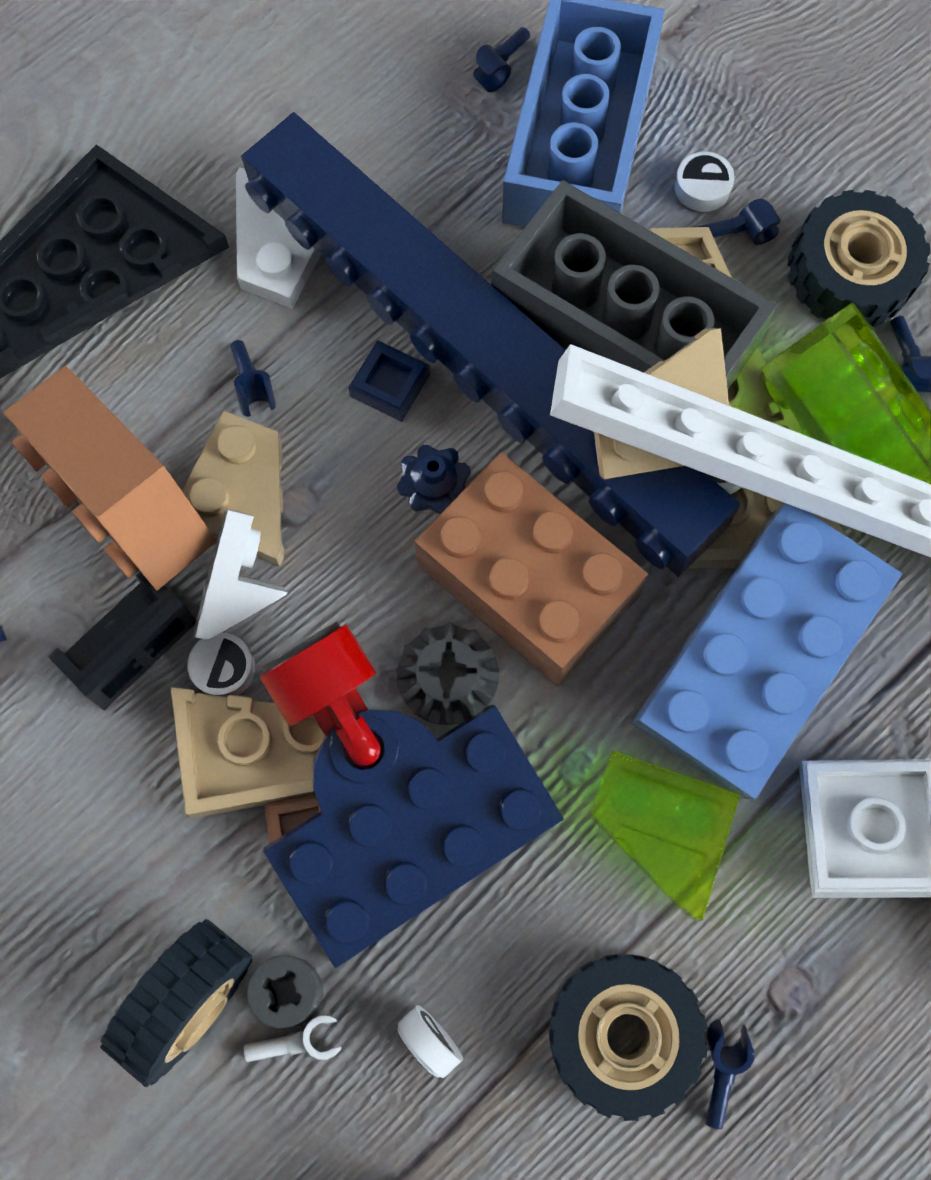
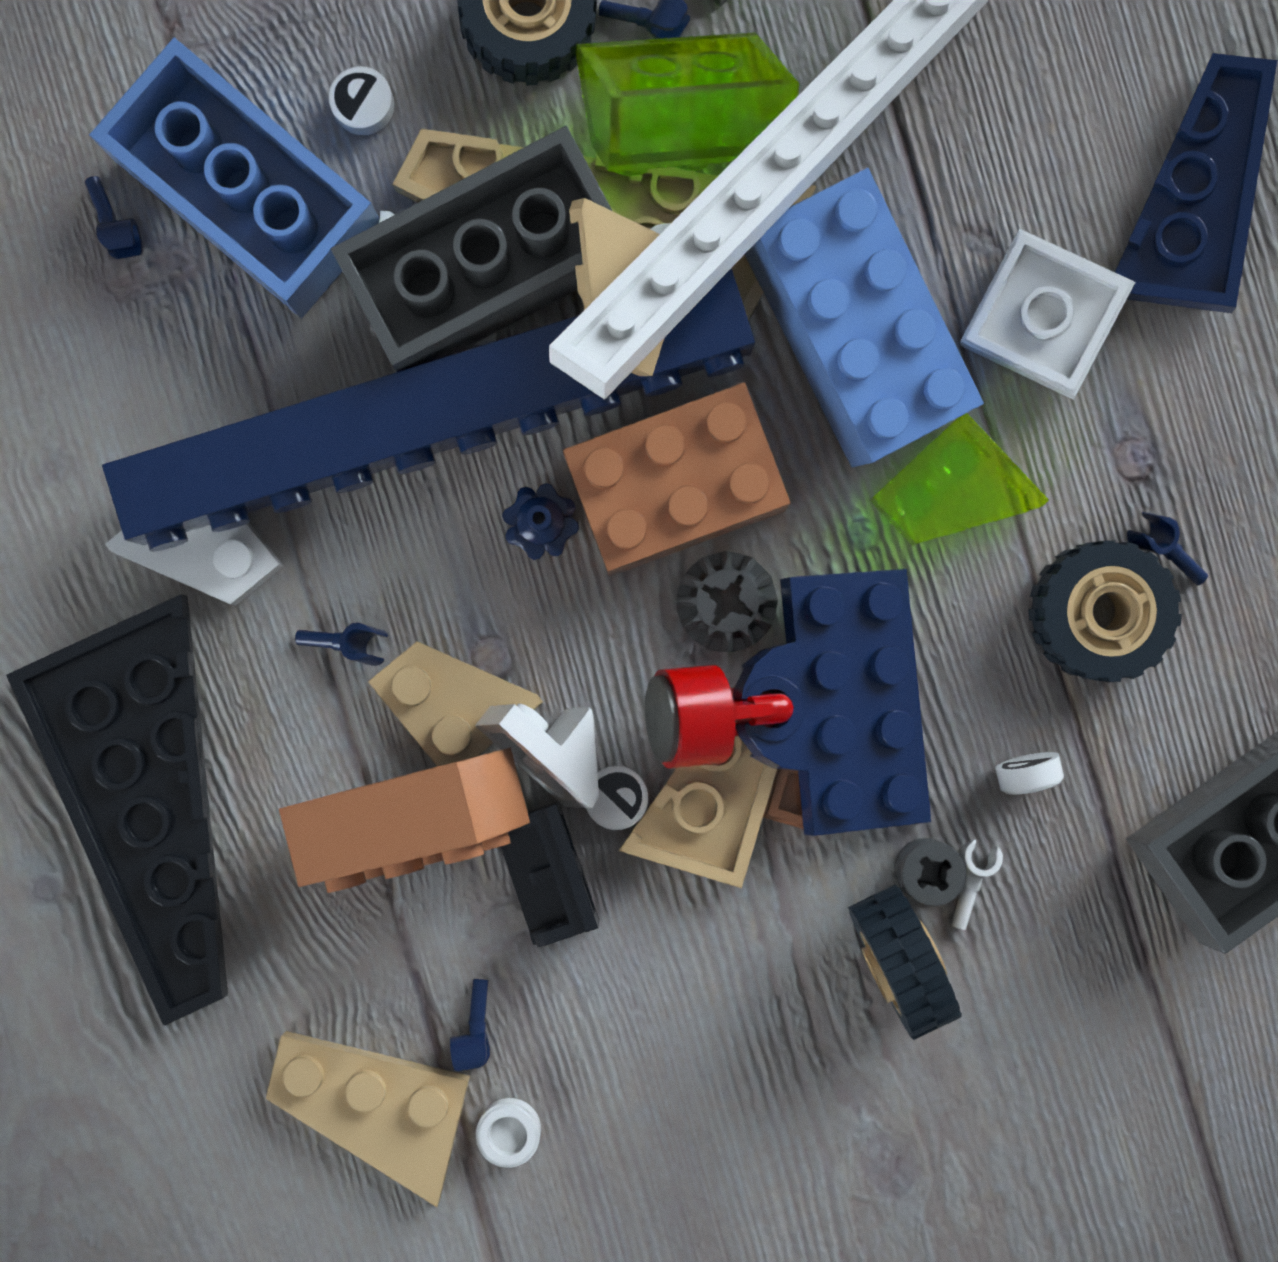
camera: 65 degrees left, 15 degrees up
dark blue tile [348,340,430,422] -> none
dark blue hand [697,199,781,245] -> none

